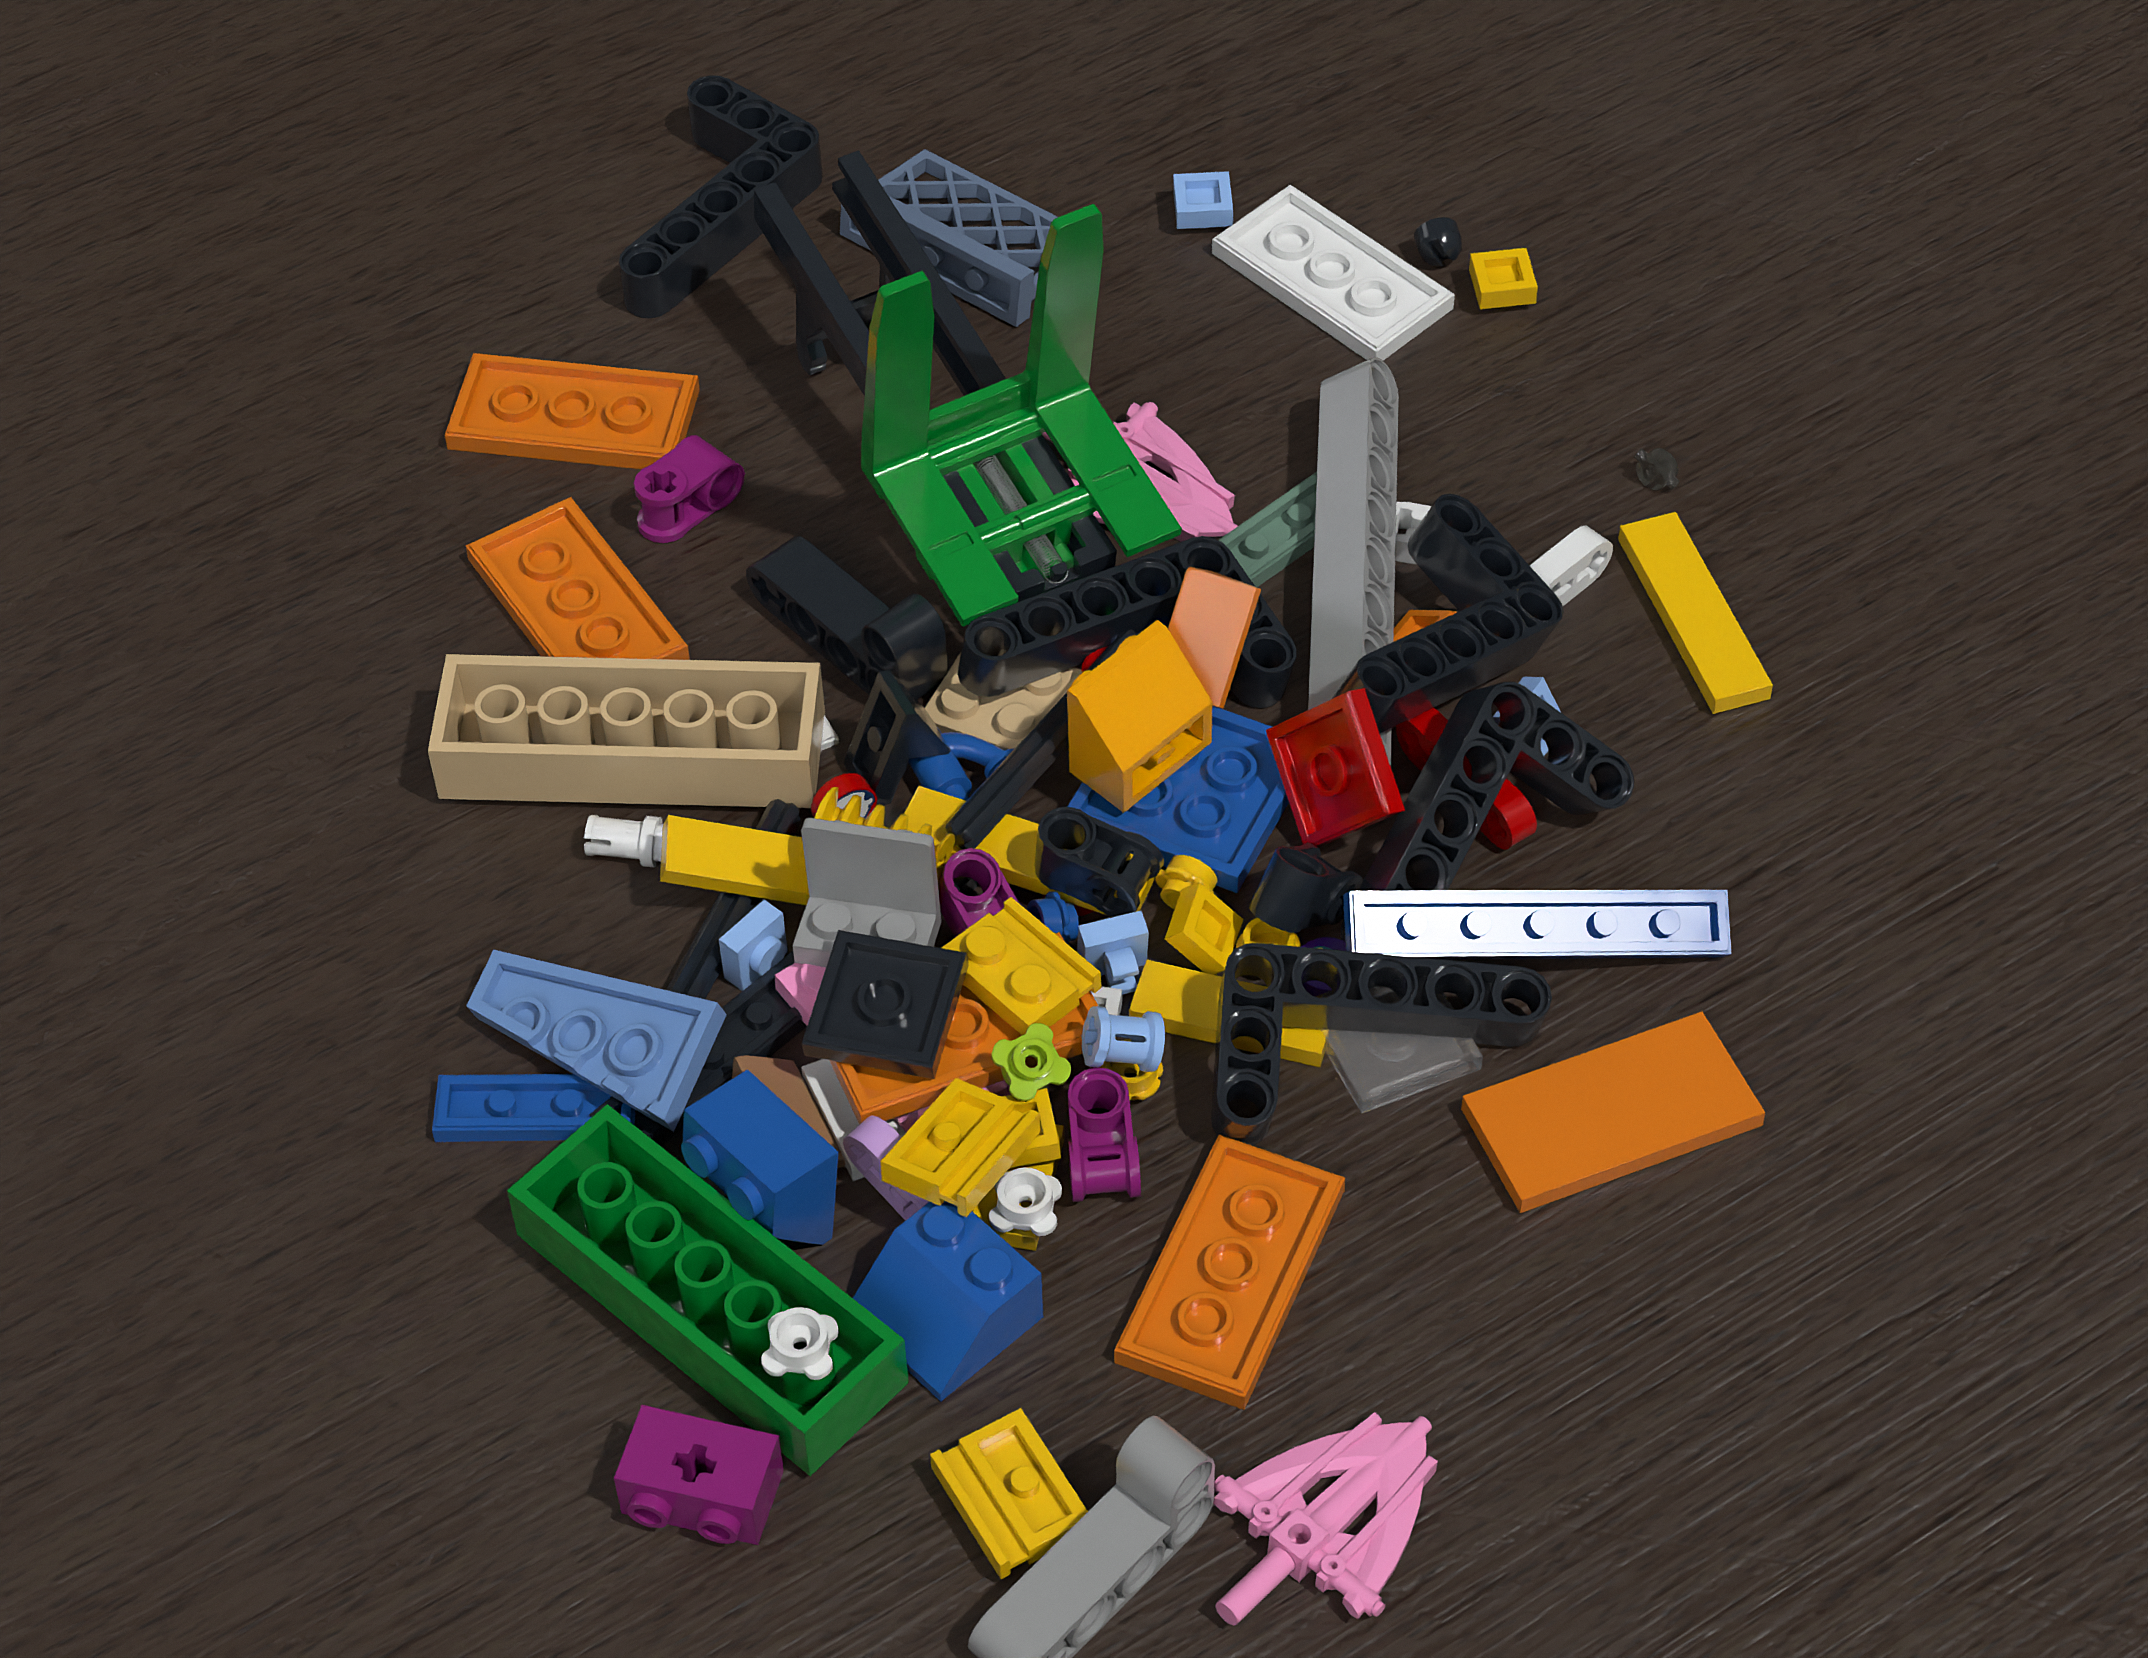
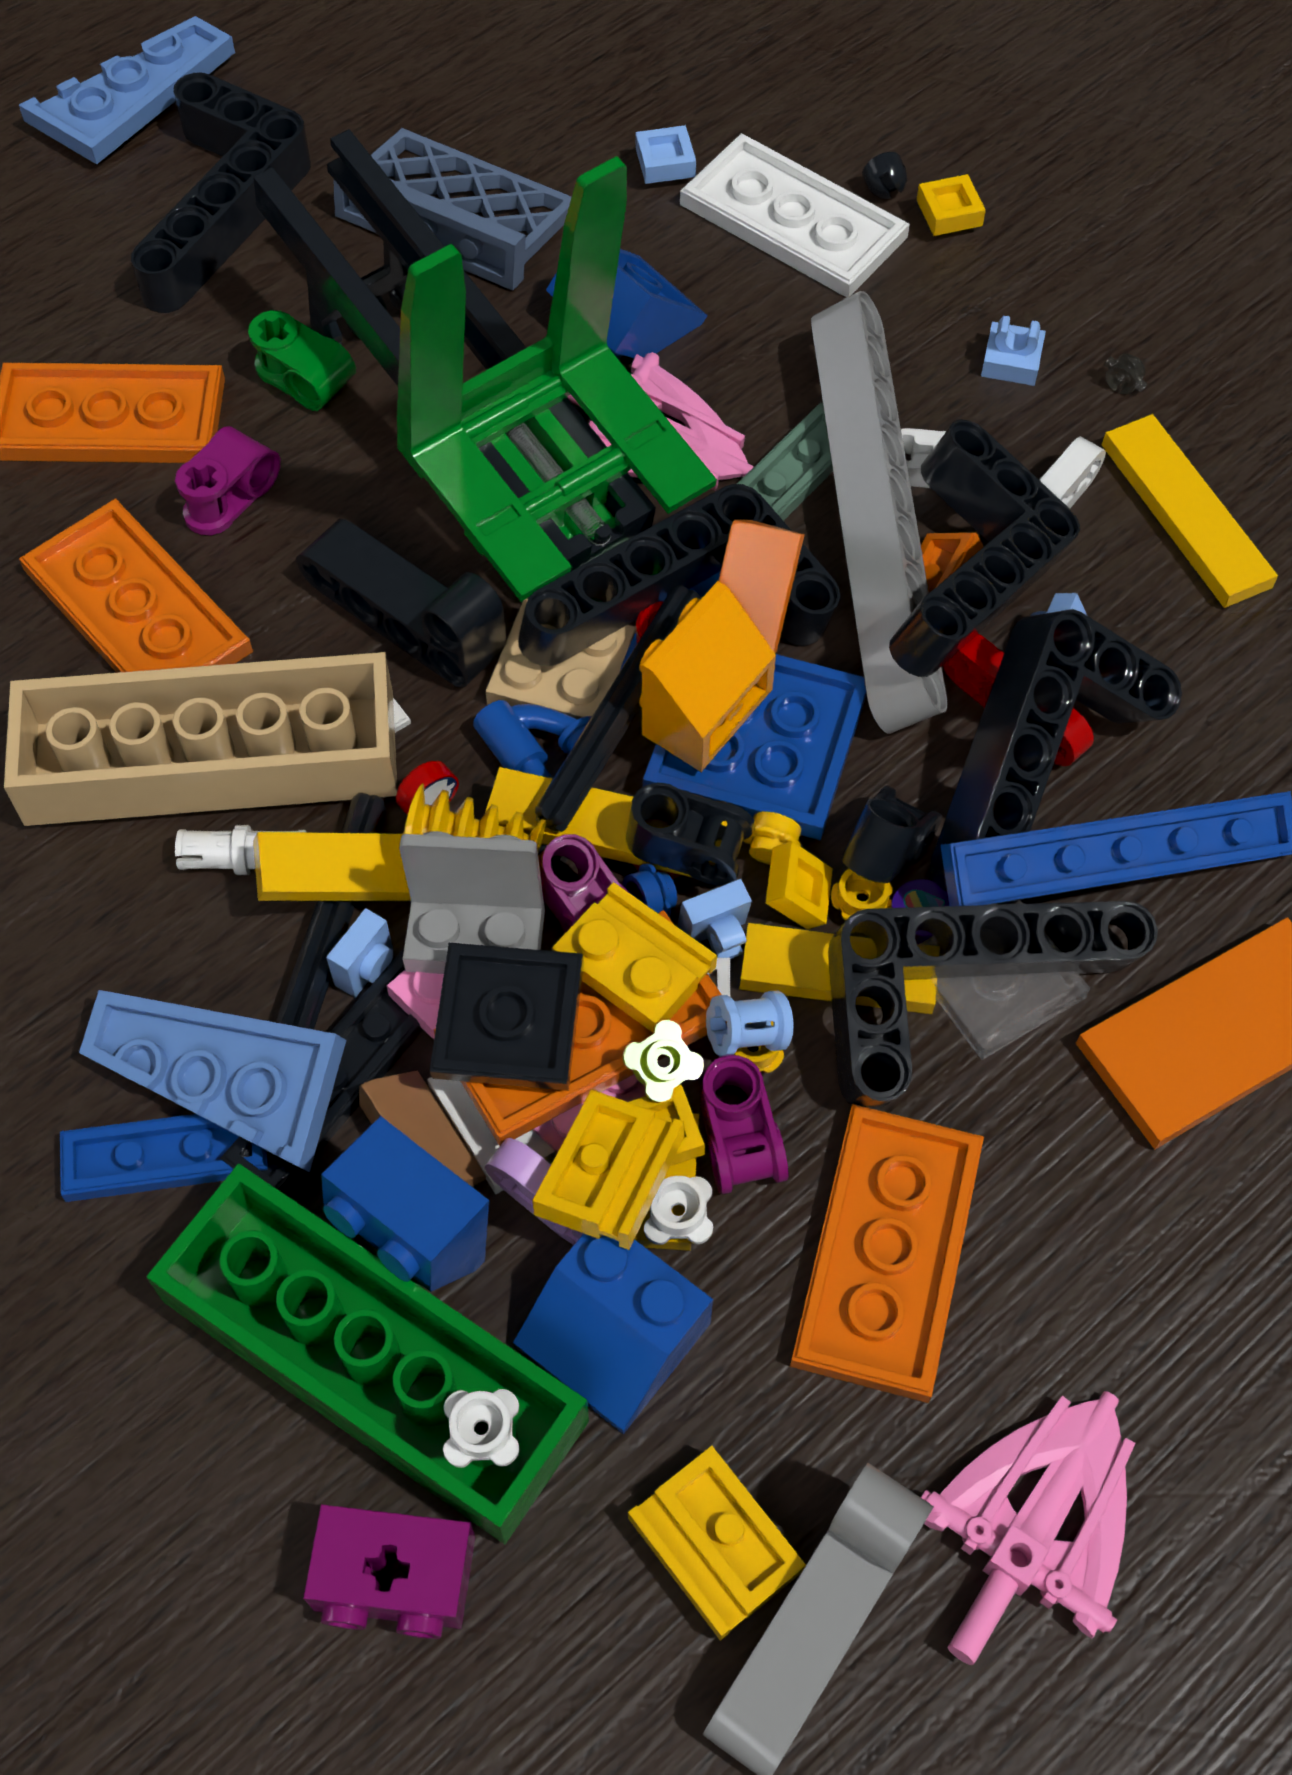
camera: 10 degrees left, 10 degrees up
black slope [843,670,951,805] -> none
red plate [1266,688,1405,847] -> none
none -> medium blue wing [19,16,235,164]
none -> green piece [248,310,356,411]
none -> blue slope [546,249,708,360]
none -> light blue tile [981,316,1046,386]

